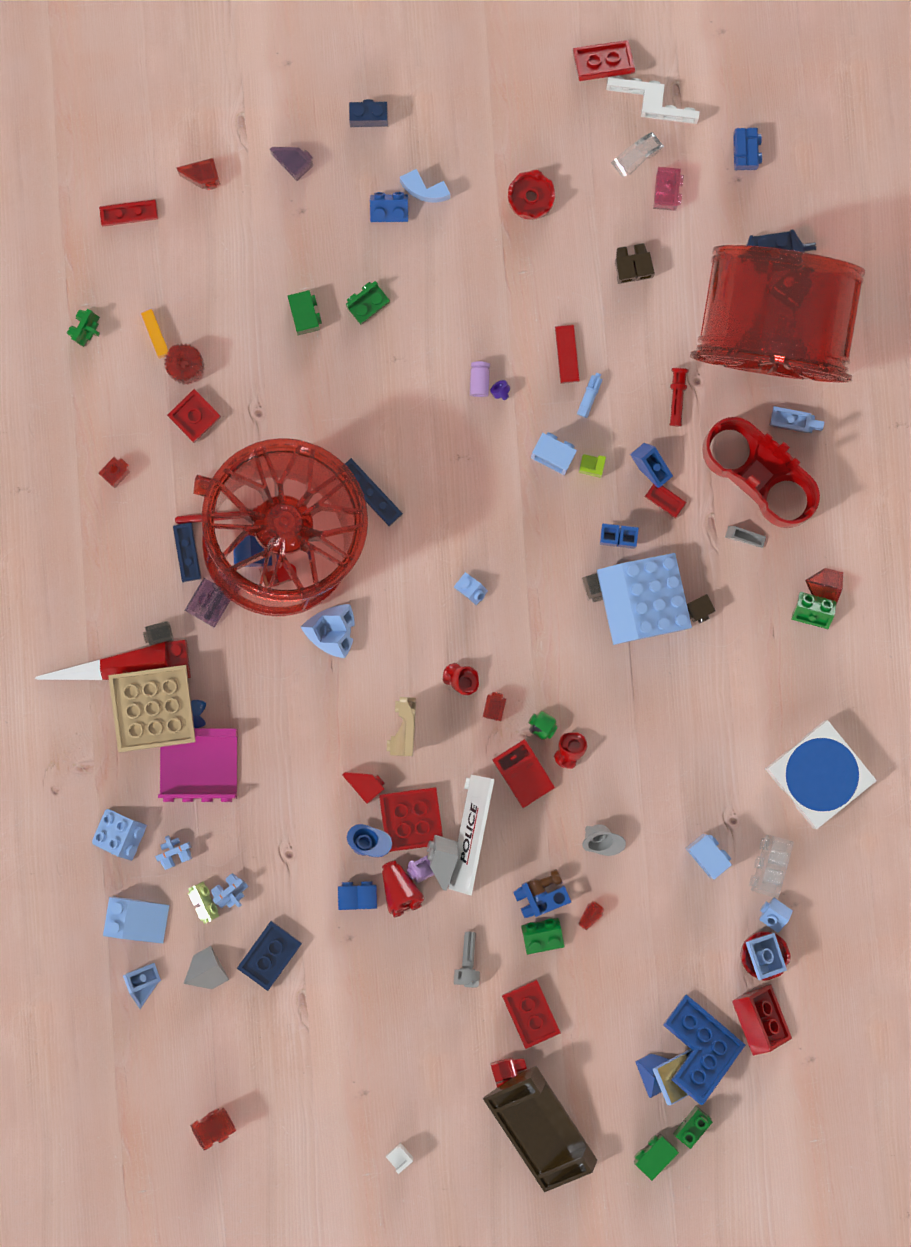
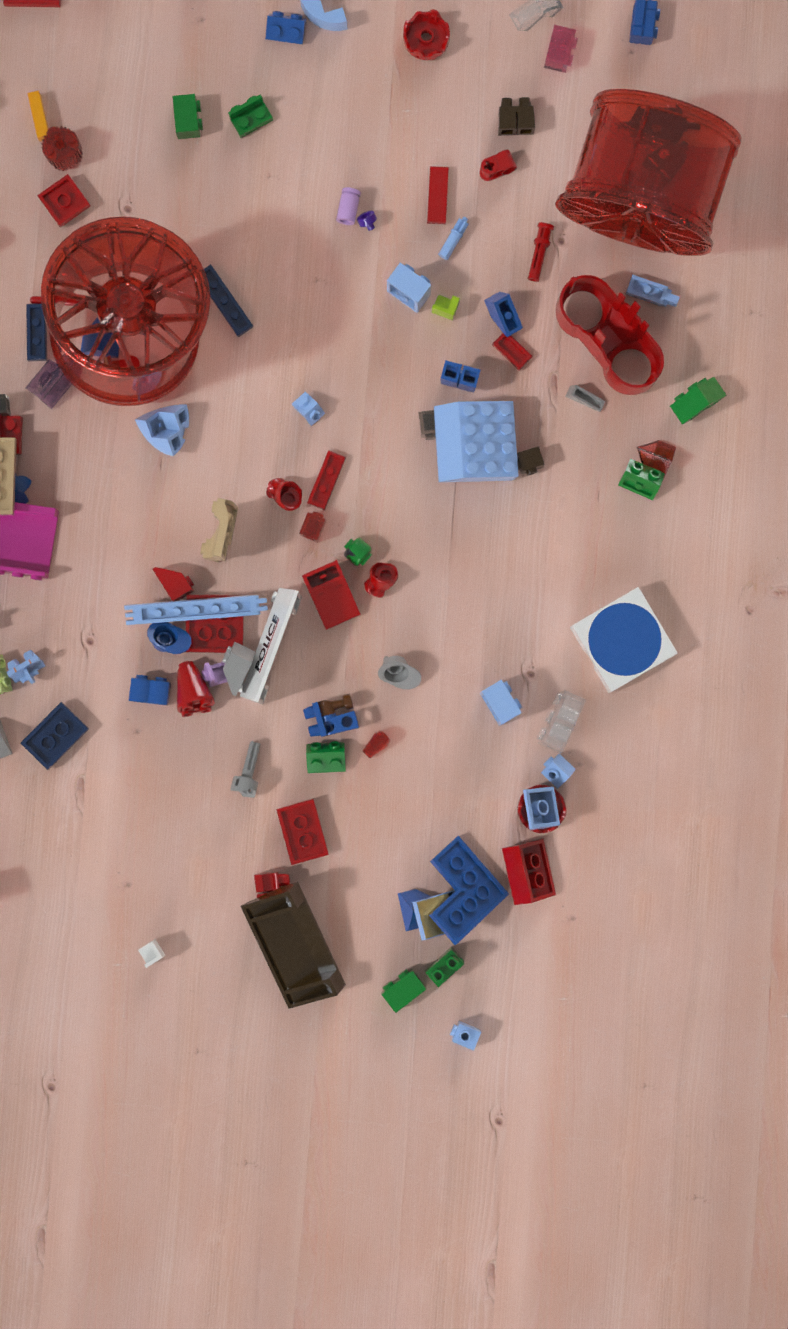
camera: 10 degrees right, 0 degrees up
none -> light blue hinge [124,595,268,625]
none -> red tile [307,450,346,510]
none -> light blue brick [450,1021,481,1051]
none -> red piece [479,149,517,181]
none -> green brick [670,377,727,425]

